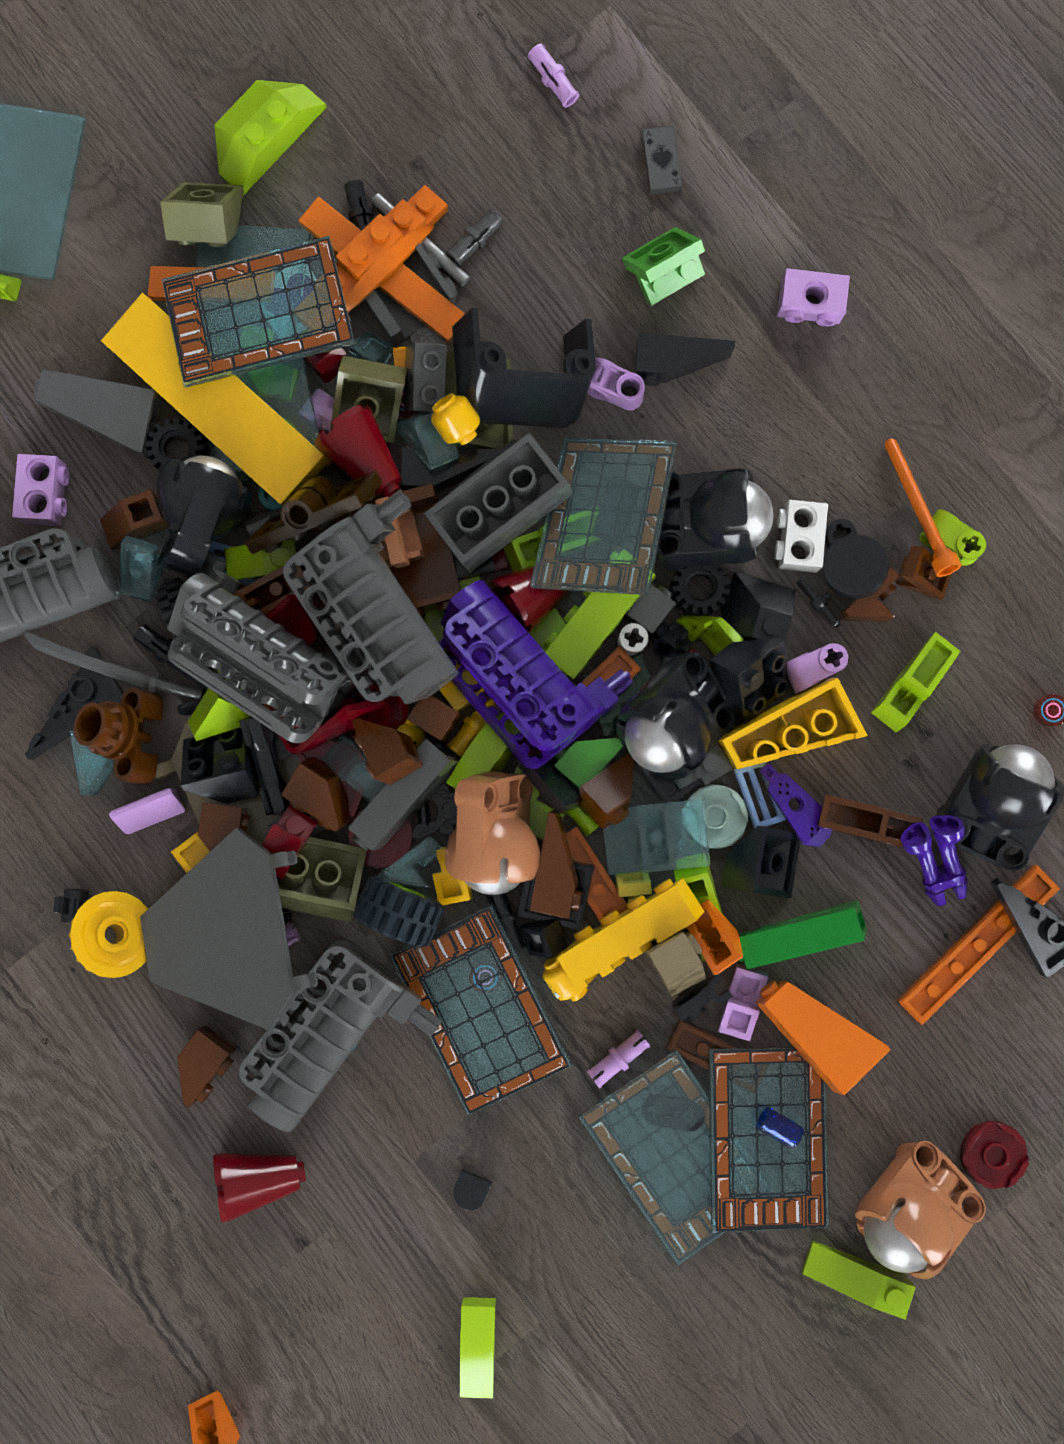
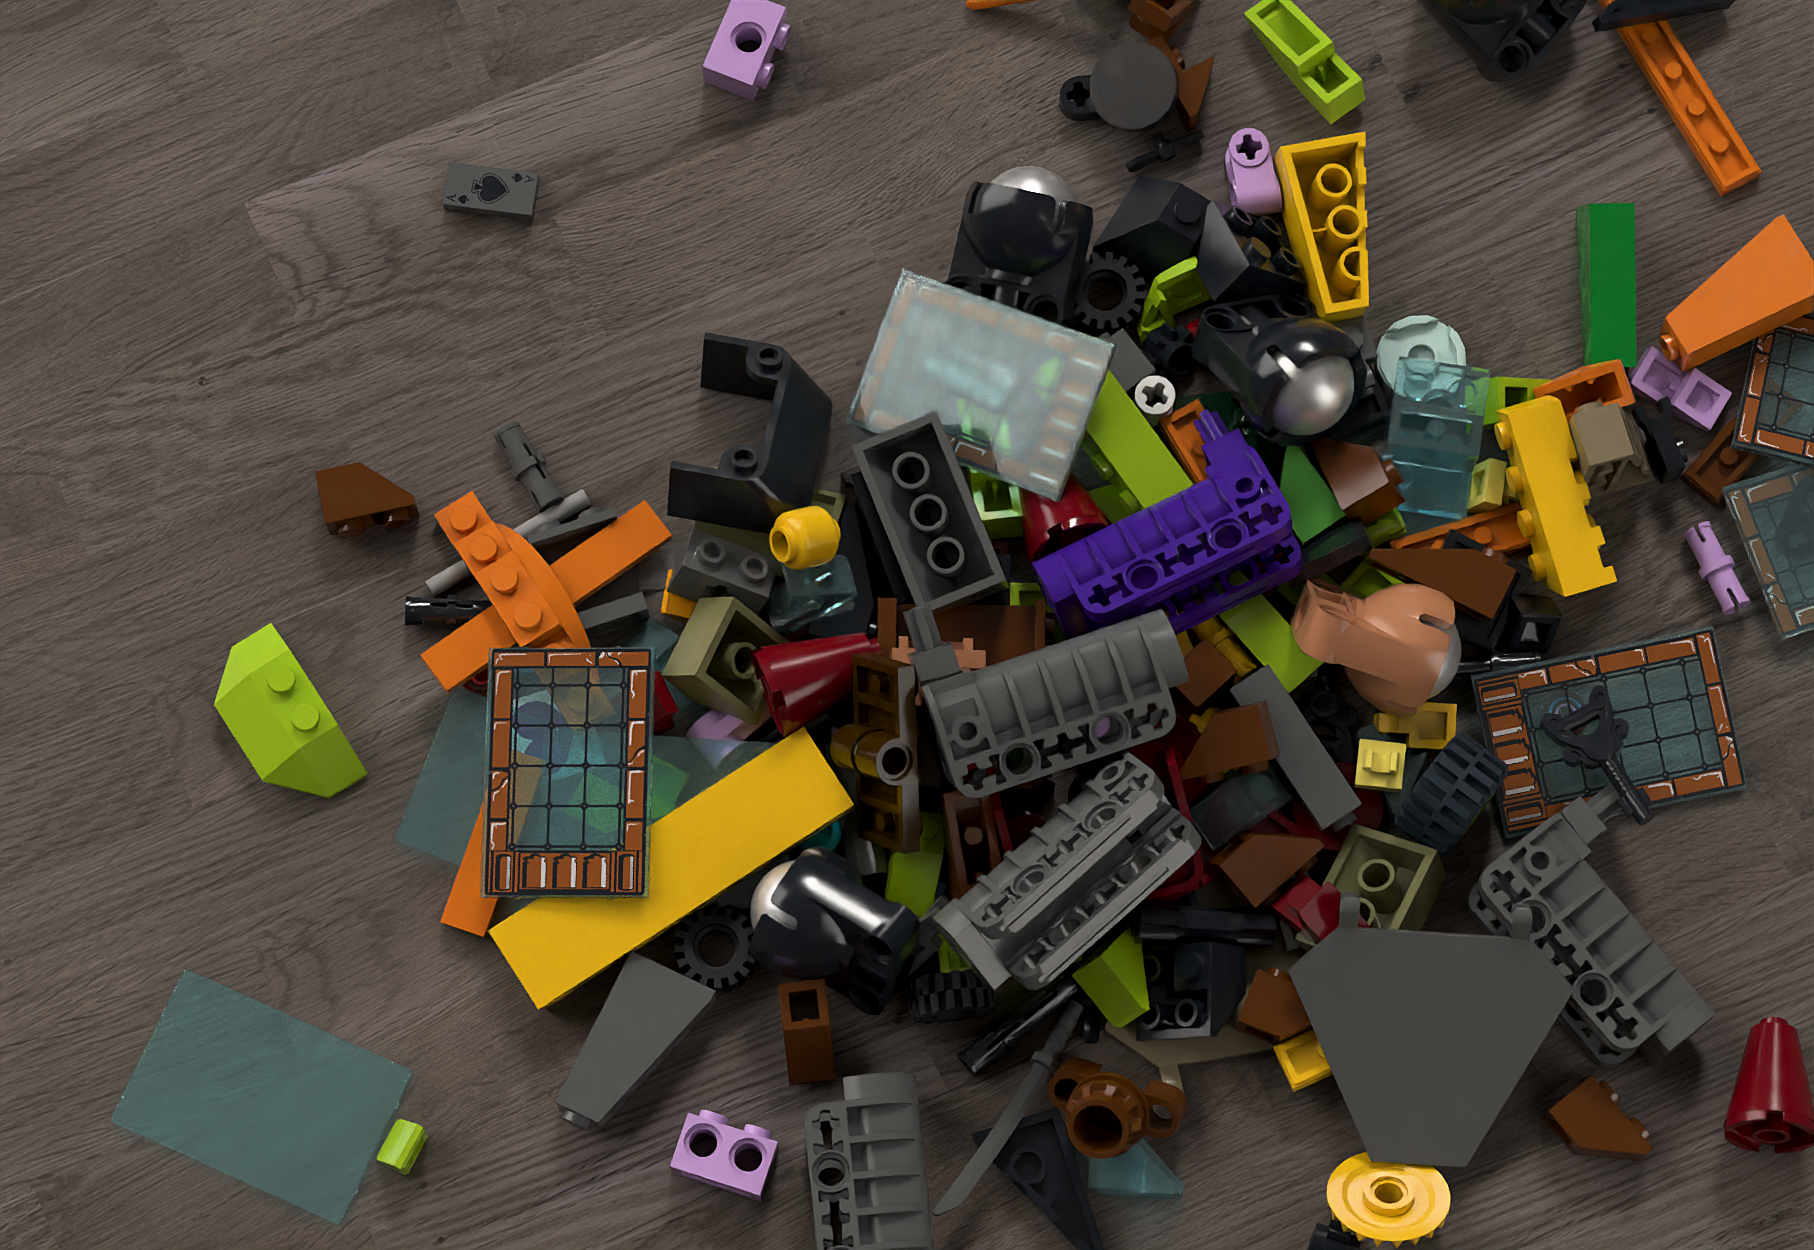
camera: 80 degrees left, 10 degrees down
lavender slope [109,788,186,834] -> none
clear light blue slope [120,535,163,603] -> none
olive slope [160,182,244,247] -> none
lavender pin [528,43,580,108] -> none
yellow head [542,951,588,1001] -> none
lavender piece [587,357,645,410] -> none
bright green bracket [622,227,705,306] -> none
black slope [635,333,735,386] -> none
black slope [721,826,800,898] -> none
light blue tile [733,762,786,829] -> none
dark purple piece [759,763,832,847] -> none
white brick [774,500,828,573] -> none
reddish brown slope [818,794,923,848] -> none
dark purple piece [900,815,968,907] -> none
none -> reddish brown slope [315,462,419,538]
none -> light yellow tile [1354,739,1406,793]
none -> black piece [1540,685,1654,826]

